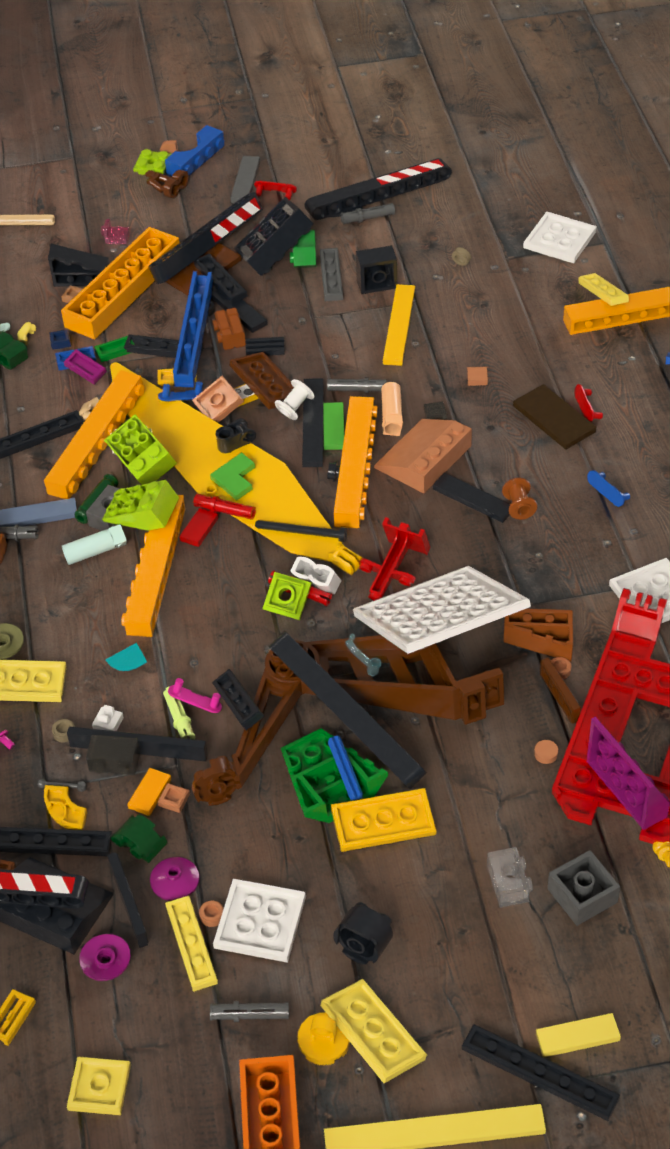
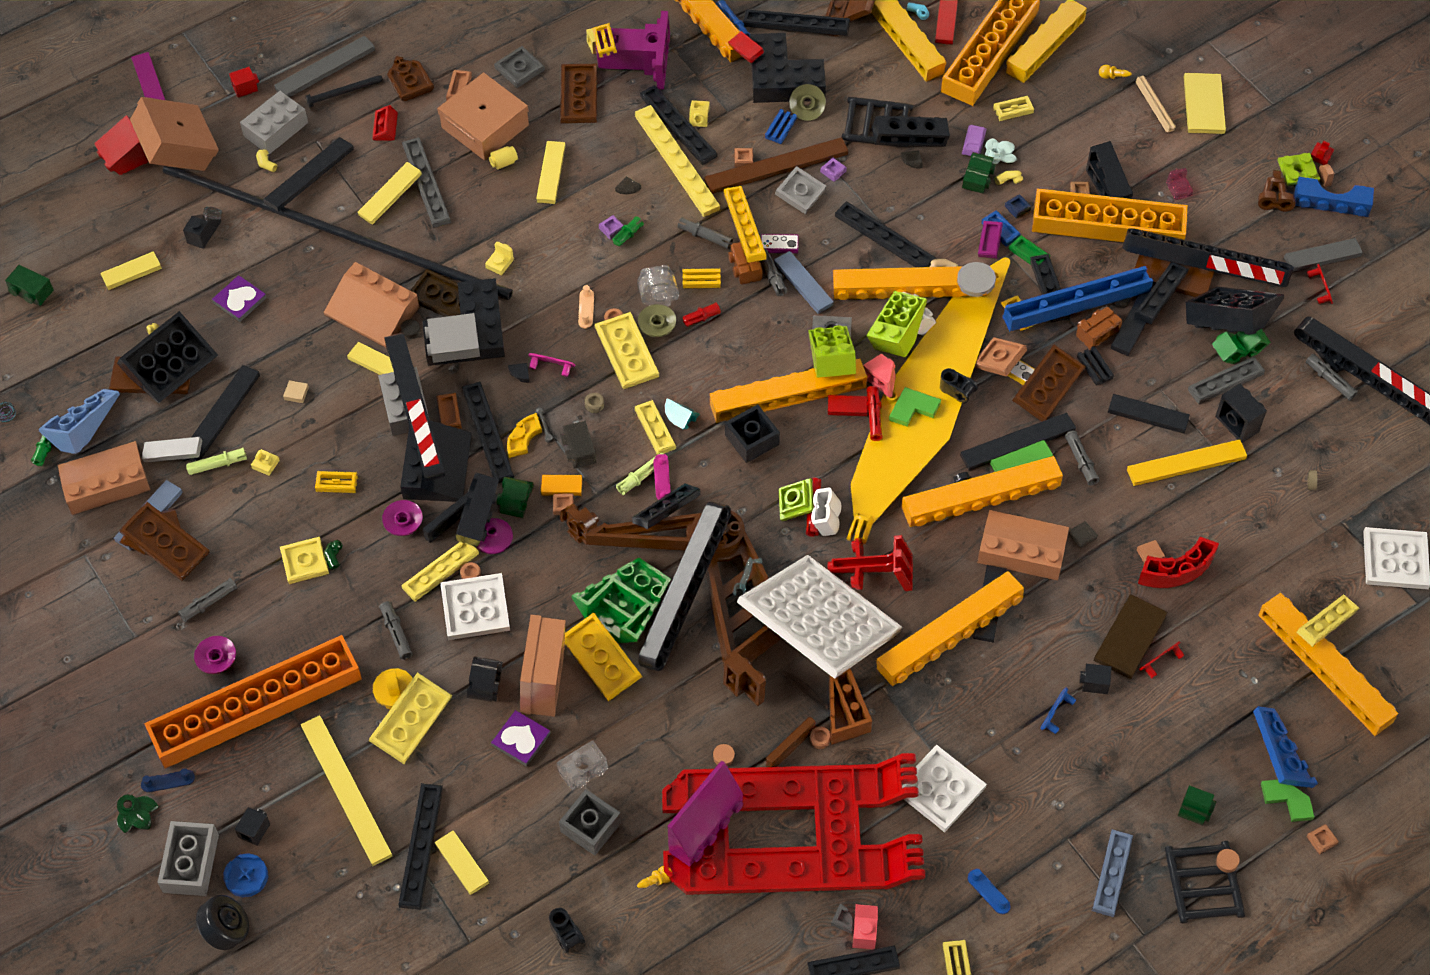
camera: 65 degrees right, 10 degrees up
light aqua piece [61,524,127,565] -> none
black tile [67,727,207,762] -> none
dark green axle [74,474,119,524] -> none
white tile [92,705,124,731] -> none
blue piece [158,382,203,401] -> none
black bar [255,520,347,542] -> none
white hose [275,379,314,420] -> none
blue axle [328,736,363,801] -> none
light nougat piece [381,382,403,436] -> none
dark orange hose [502,478,538,520] -> none
none -> dark green arm [324,540,343,570]
none -> black wedge [454,472,499,547]
none -> tile [491,710,551,767]
none -> nougat container [520,615,566,717]
none -> light yellow tile [635,400,676,455]
none -> red axle [682,302,721,326]
none -> black brick [725,404,780,463]
none -> coral slope [863,354,896,397]
none -> light orange brick [877,571,1024,686]
none -> light grey tile [957,262,996,297]
none -> black brick [1079,663,1111,694]
none -> black tile [1108,394,1190,434]
none -> red brick [1138,537,1219,588]
none -> light yellow tile [1184,73,1226,134]
none -> red tile [1311,140,1334,165]

